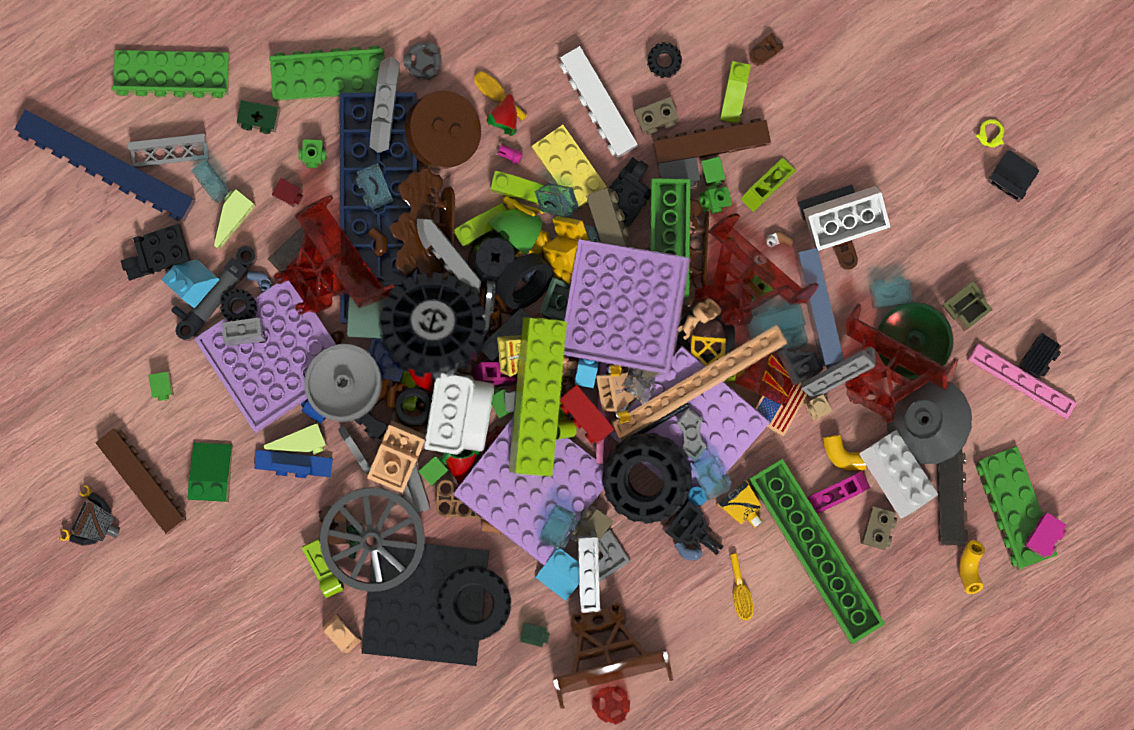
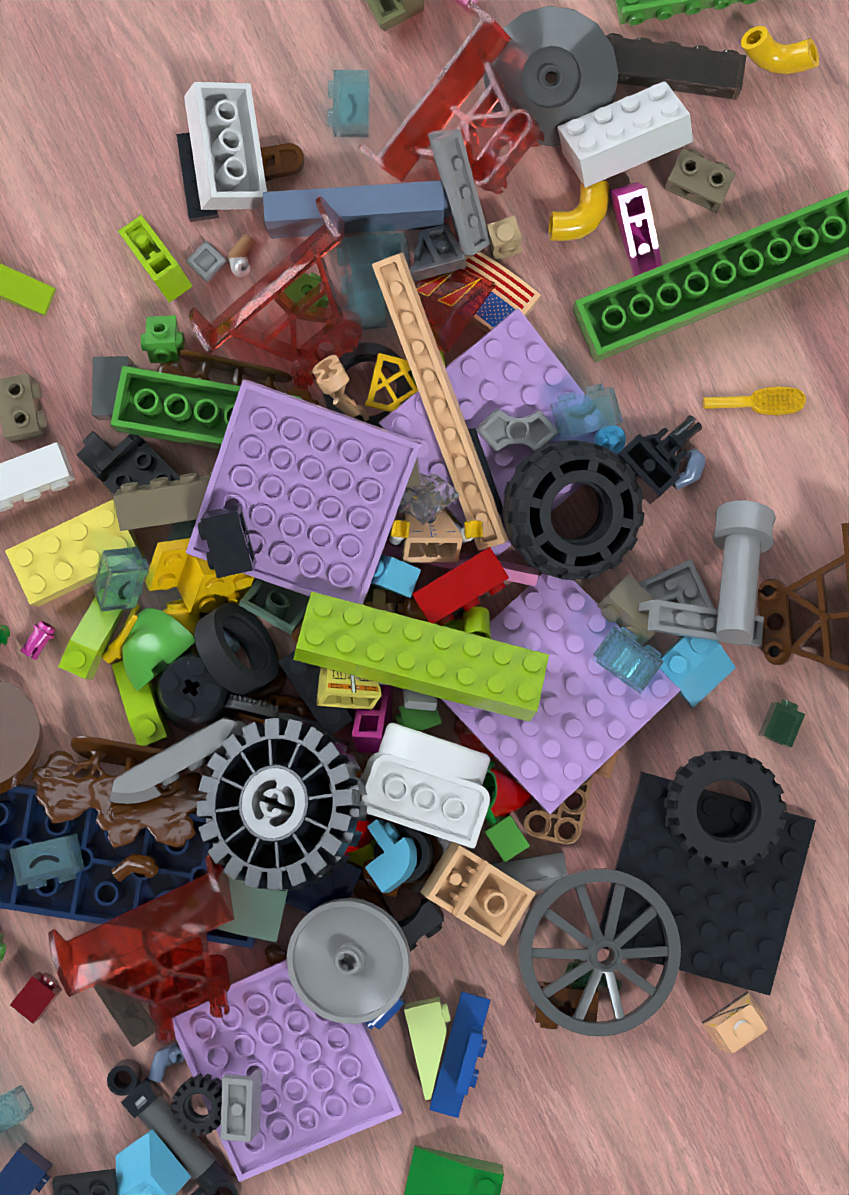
camera: 75 degrees left, 0 degrees up
yellowish green slope [214,190,255,250] -> none
lime plate [302,538,345,598] -> none
light grey tile [338,426,371,474] -> none
reddish brown brick [653,118,771,166] -> none
bright green brick [700,157,725,186] -> none
torso [717,480,763,528] -> none
dark green dish [876,302,954,379] -> none
none -> light grey tile [185,241,228,283]
none -> black brick [198,504,257,578]
none -> medium azure brick [365,819,417,893]
none -> light grey piece [713,500,776,644]

